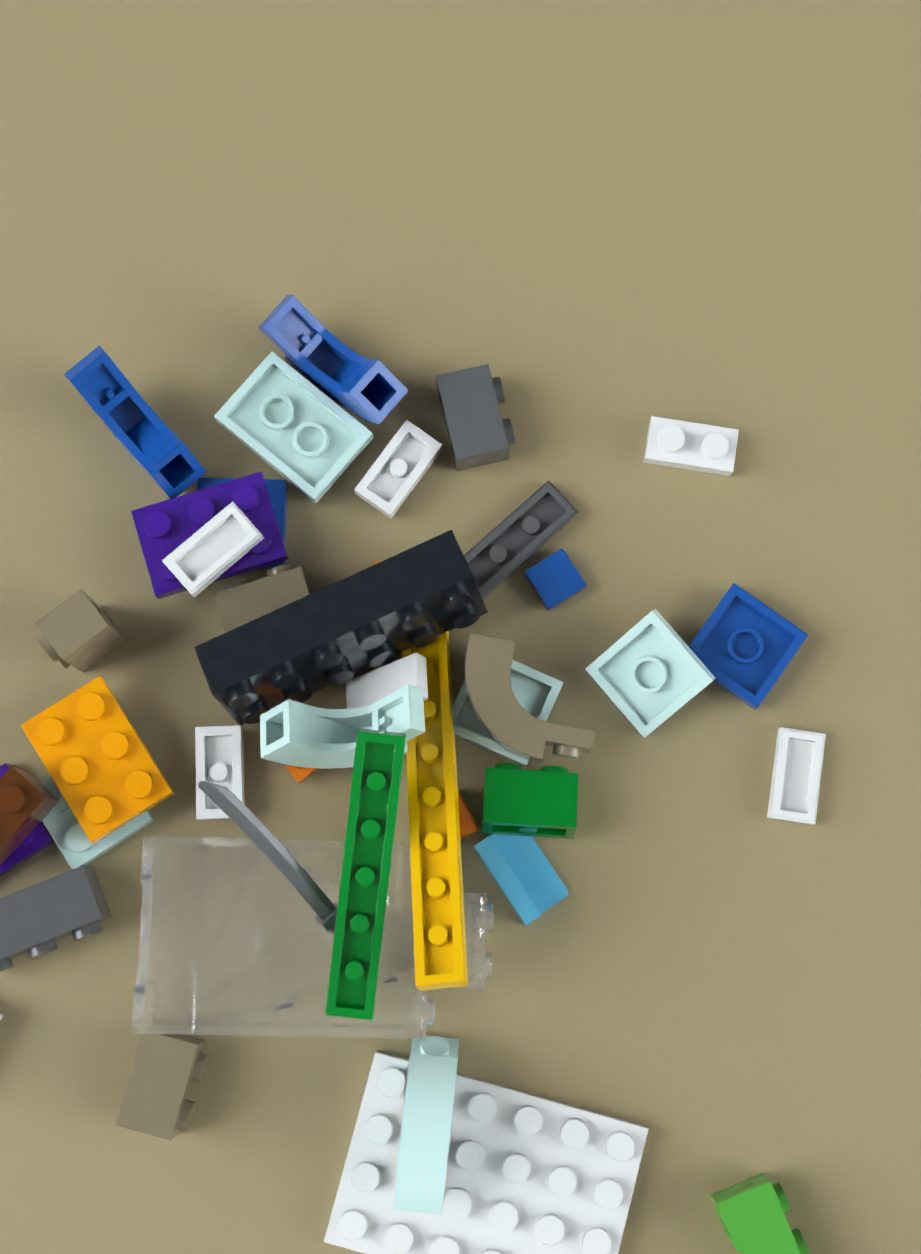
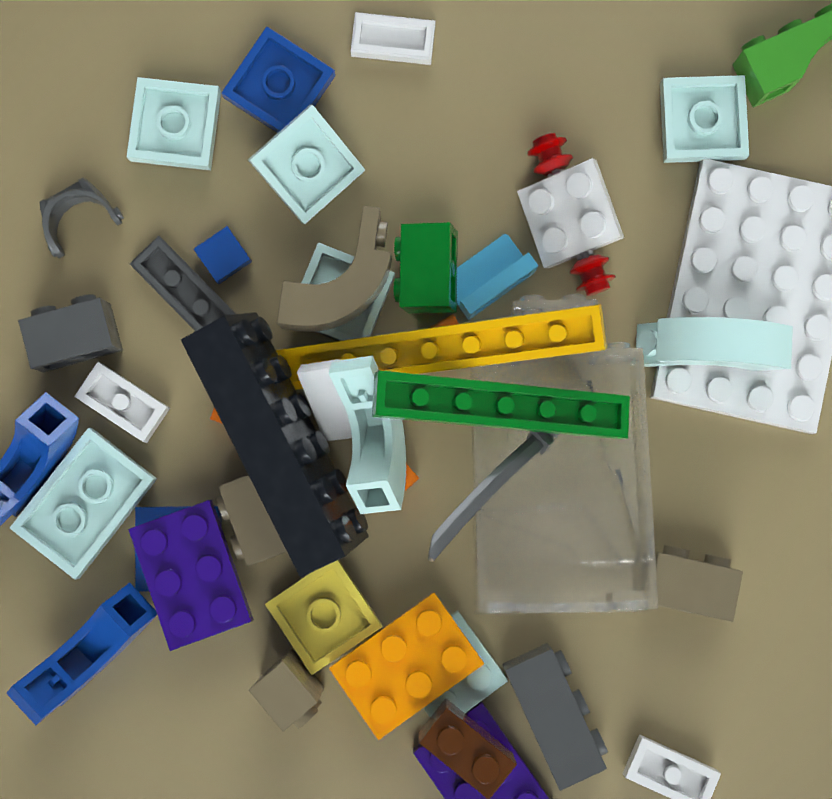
camera: 90 degrees left, 5 degrees up
white tile [162,501,264,598] -> none
white plate [195,725,245,820] -> none
white plate [643,416,739,476] -> none
none -> dark grey helmet [39,178,124,258]
none -> light aqua plate [127,77,221,171]
none -> light yellow plate [265,560,383,675]
none -> white plate [517,133,624,296]
none -> light aqua plate [660,75,749,163]

